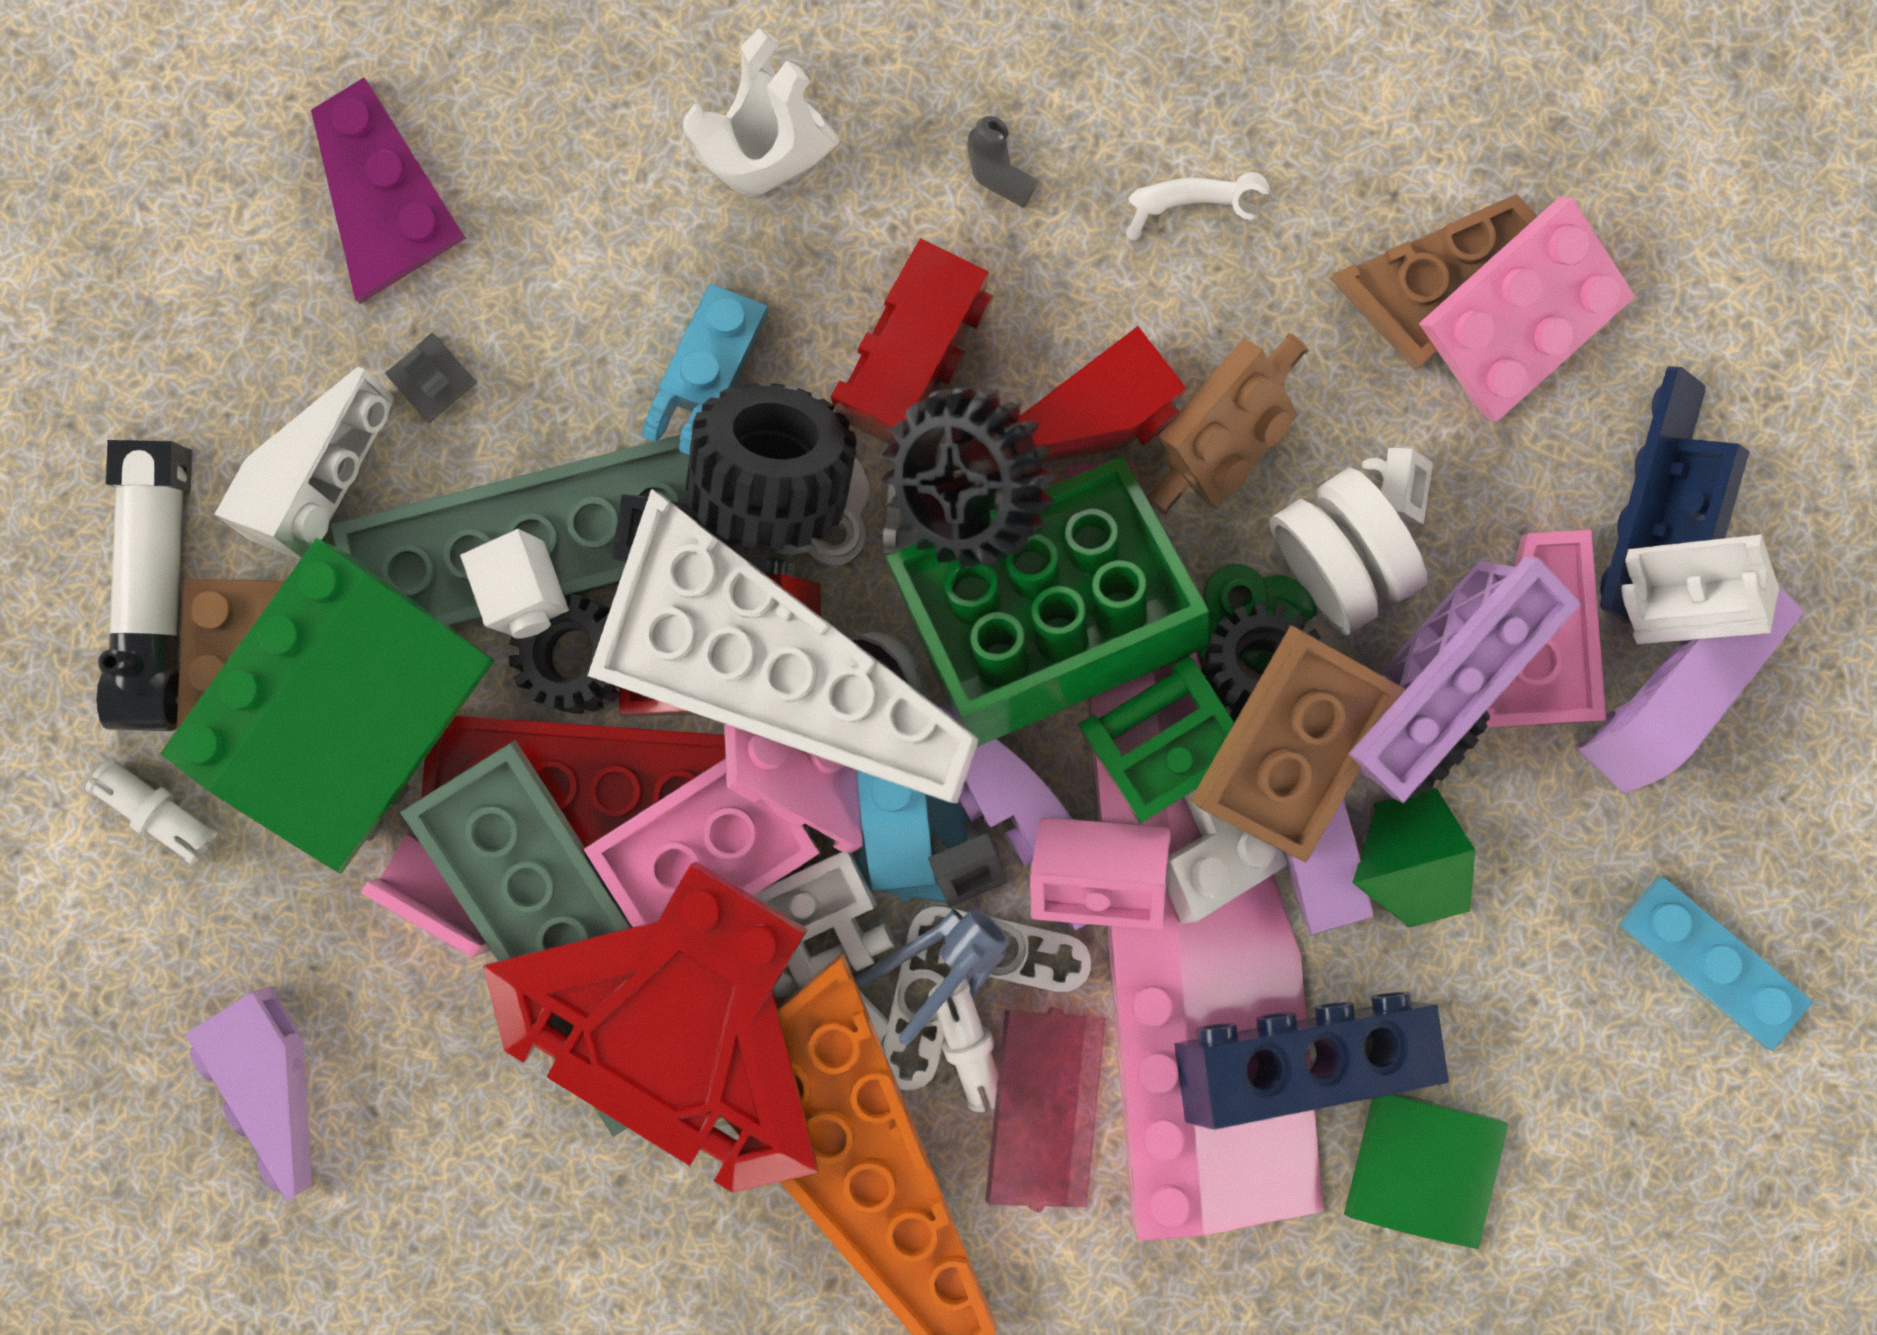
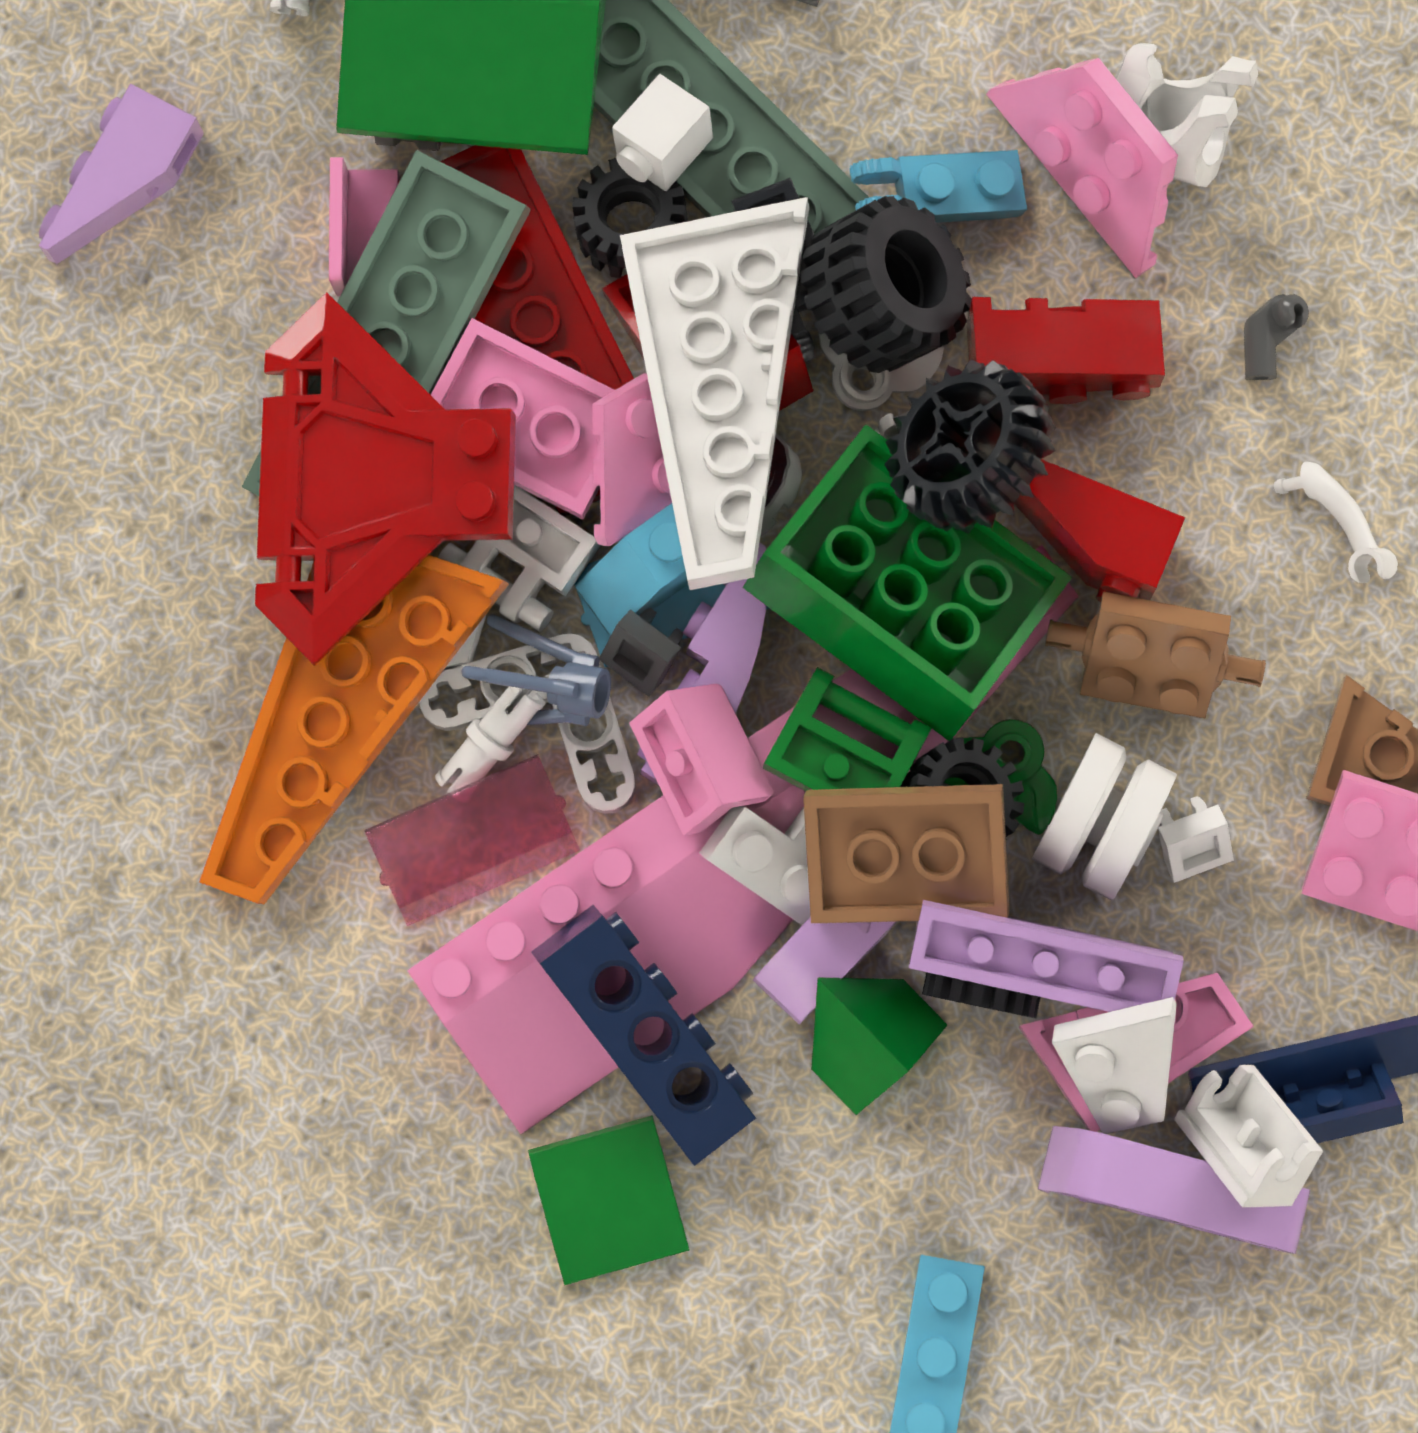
camera: 65 degrees right, 5 degrees down
none -> bright pink wing [986,58,1178,278]
none -> white wing [1052,997,1177,1134]

